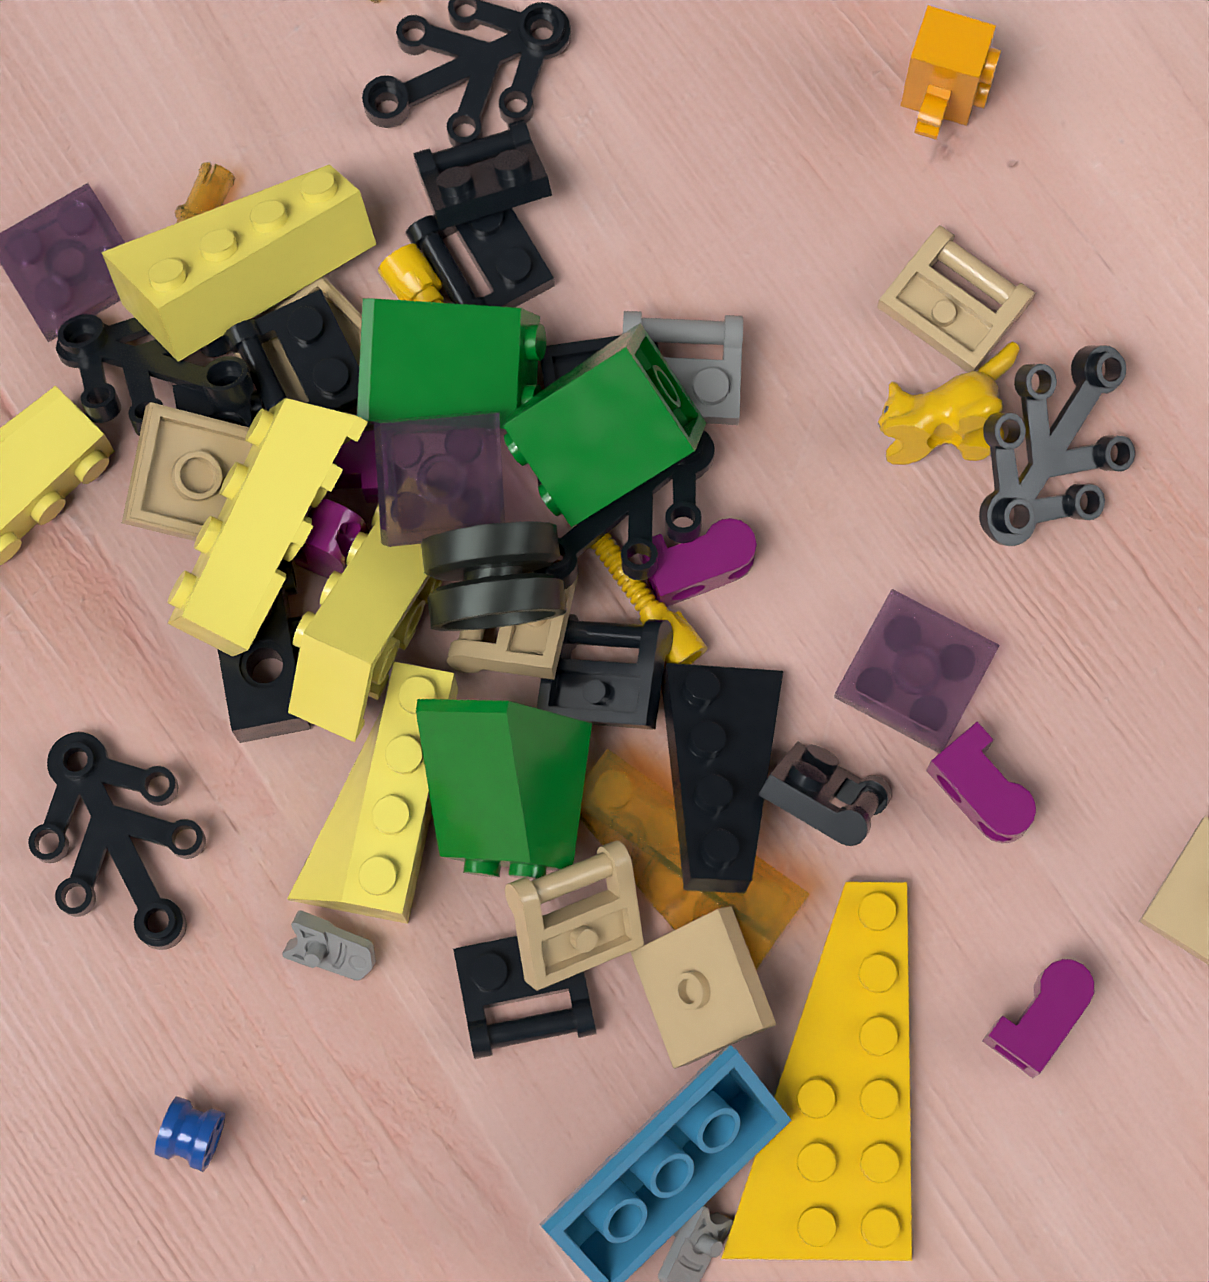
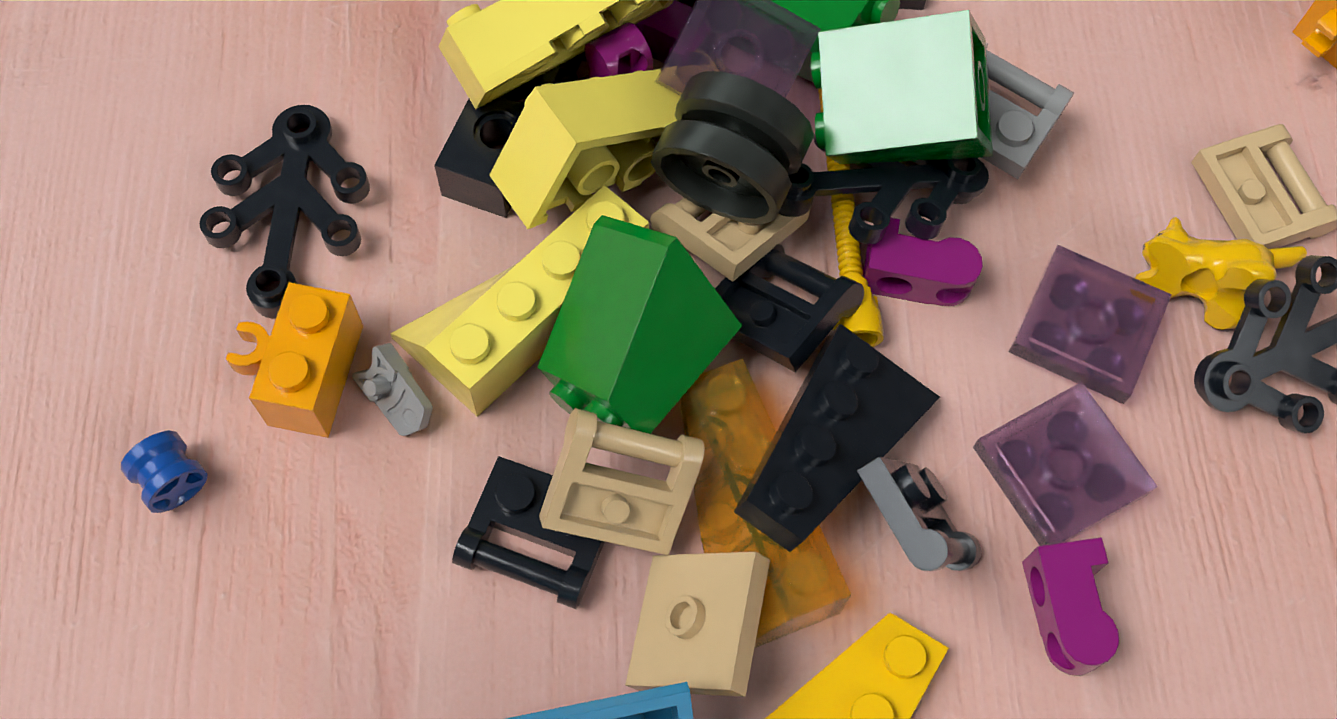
camera: 25 degrees right, 10 degrees down
none -> light orange brick [226,282,363,438]
none -> clear purple plate [1008,245,1172,404]

